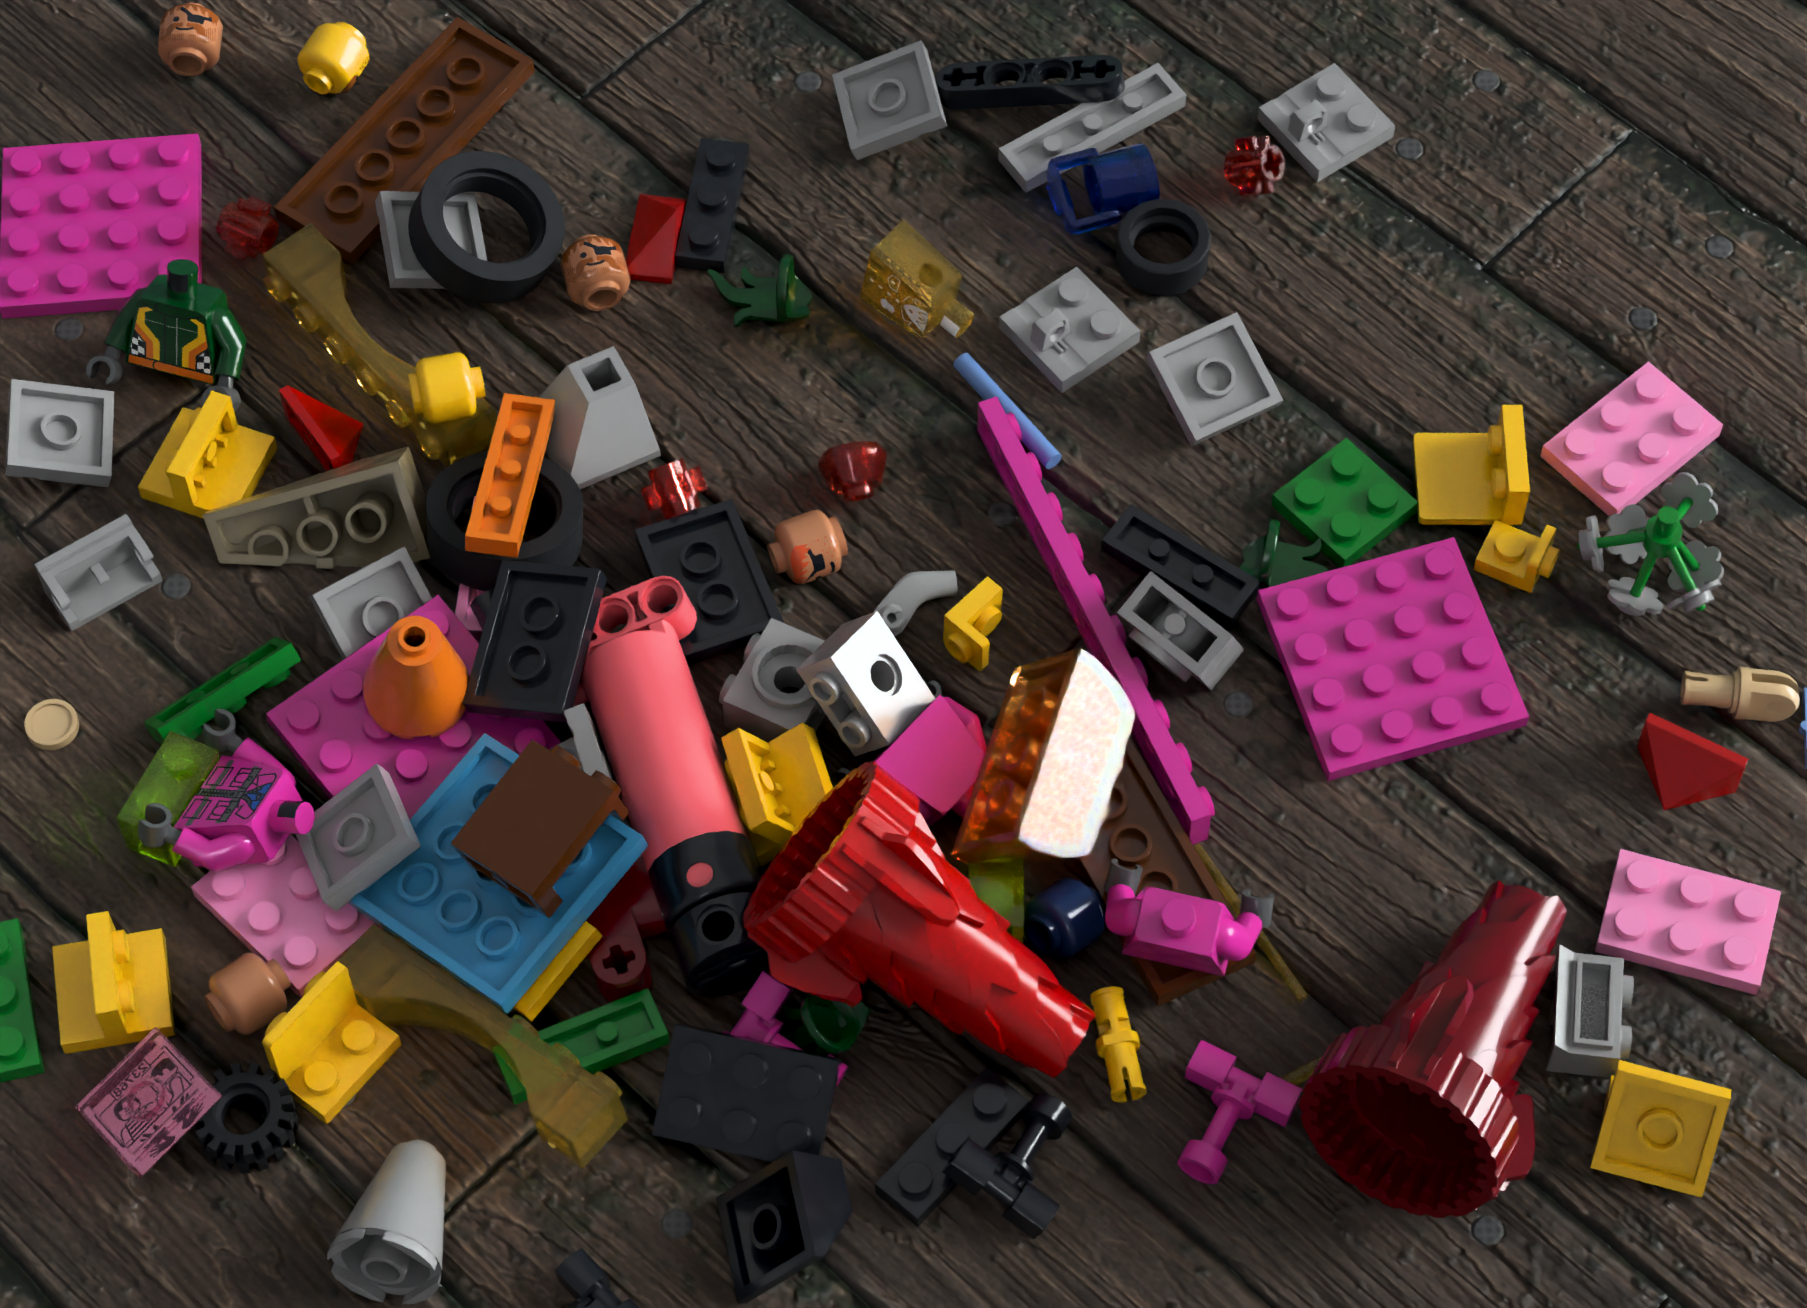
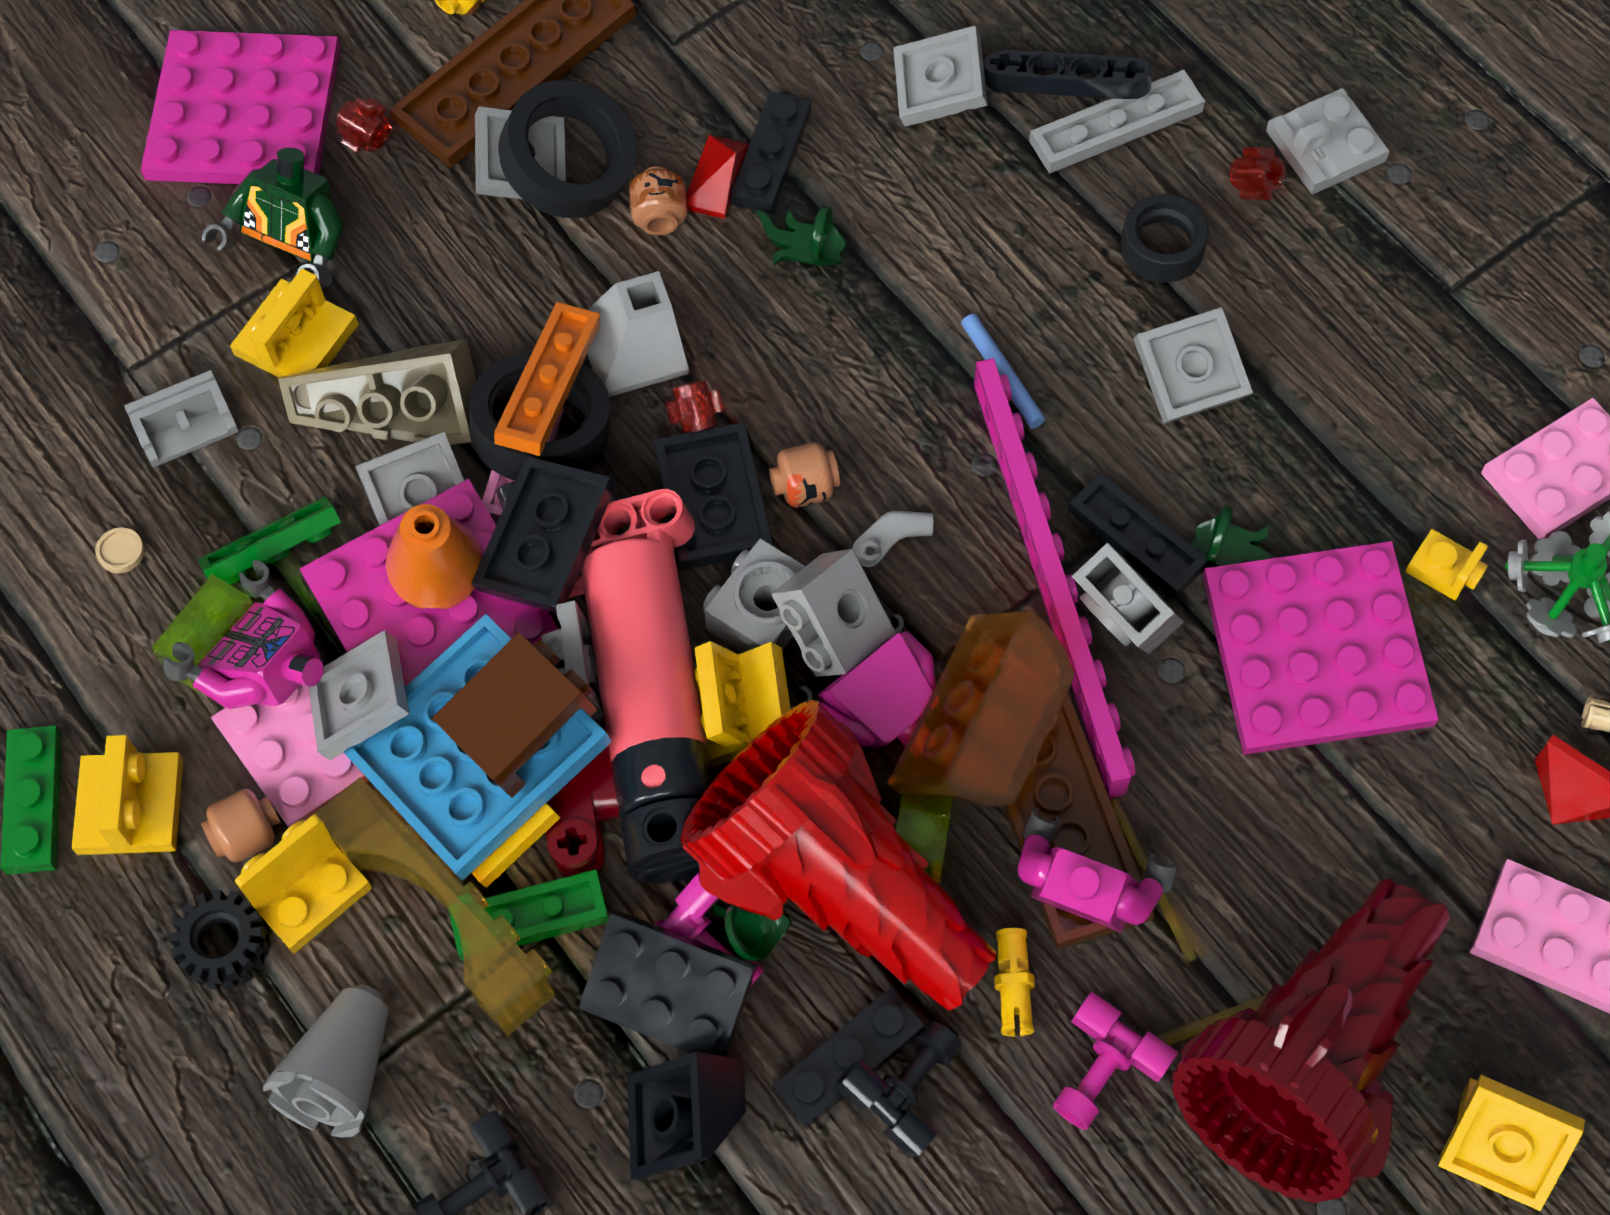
camera: 10 degrees right, 5 degrees up
light grey hinge [5,379,114,487] -> none
clear pink tile [75,1027,222,1178] -> none
clear yellow arch [263,223,497,467] -> none
red slope [279,385,364,471] -> none
yellow head [408,352,486,424] -> none
clear red cone [818,441,887,502] -> none
clear yellow torso [860,220,975,338] -> none
yellow bracket [943,576,1003,671] -> none
light grey hinge [999,267,1140,393] -> none
dark blue head [1023,878,1105,959] -> none
clear blue piece [1046,143,1160,234] -> none
green plate [1271,438,1418,568] -> none
yellow bracket [1413,405,1530,525] -> none
light grey window [1546,944,1634,1078] -> none

